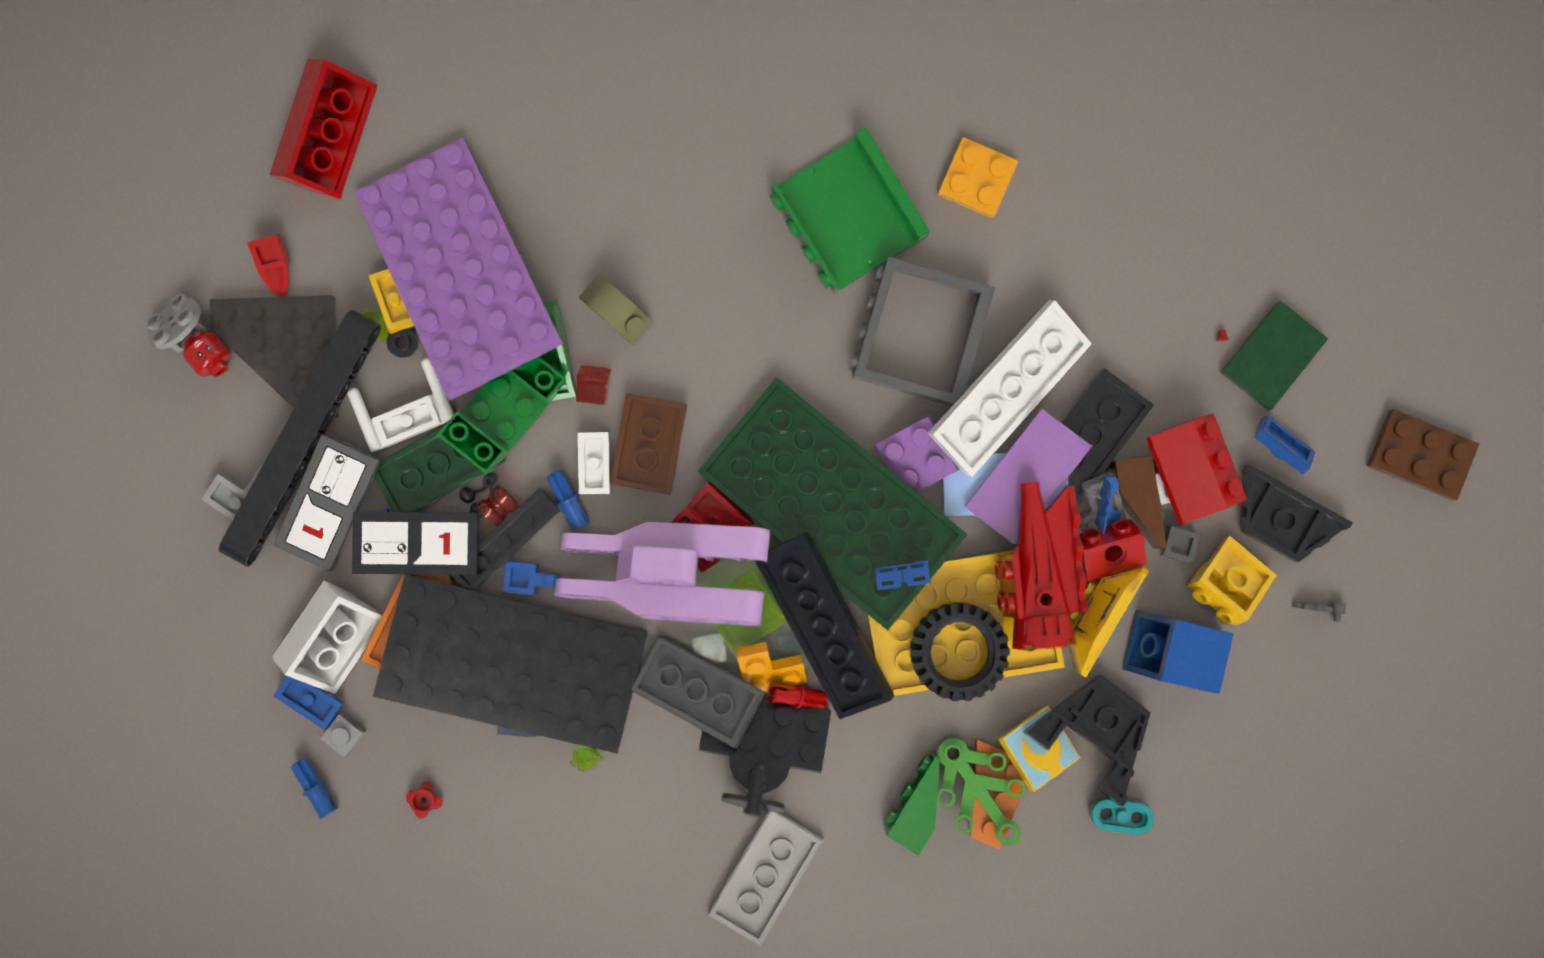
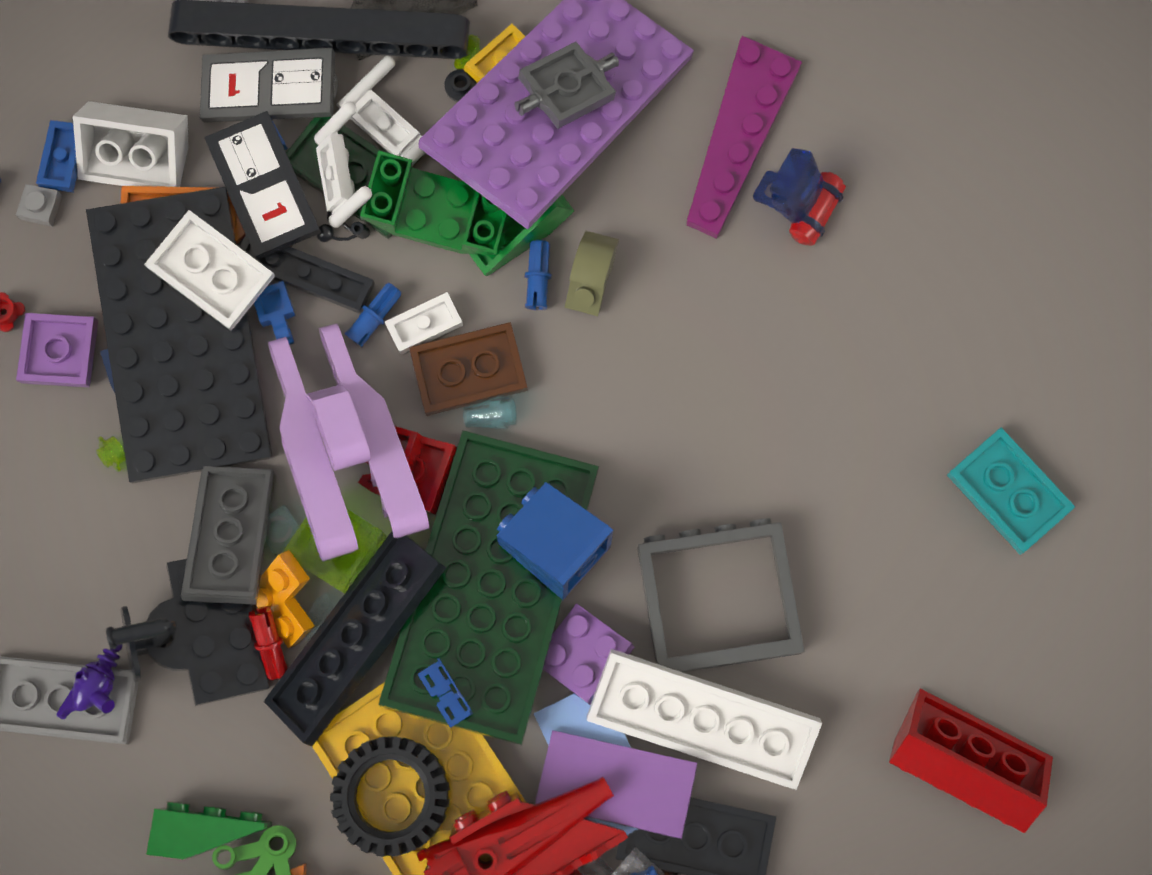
camera: 65 degrees right, 10 degrees down
clear red wheel [476,484,519,527] -> none
clear red slope [576,365,611,405] -> none
green panel [769,127,930,293] -> none
light orange plate [938,137,1019,219] -> none
none -> medium lavender plate [16,313,98,387]
none -> dark purple piece [57,644,123,720]
none -> white plate [144,210,275,331]
none -> white plate [314,102,372,228]
none -> clear light blue cone [463,395,517,429]
none -> blue slope [497,482,613,600]
none -> dark grey plate [514,41,619,129]
none -> blue axle [525,240,552,310]
none -> magenta wing [686,36,802,239]
none -> clear blue piece [753,148,846,246]
none -> red slope [889,688,1053,834]
none -> teal plate [947,427,1075,555]

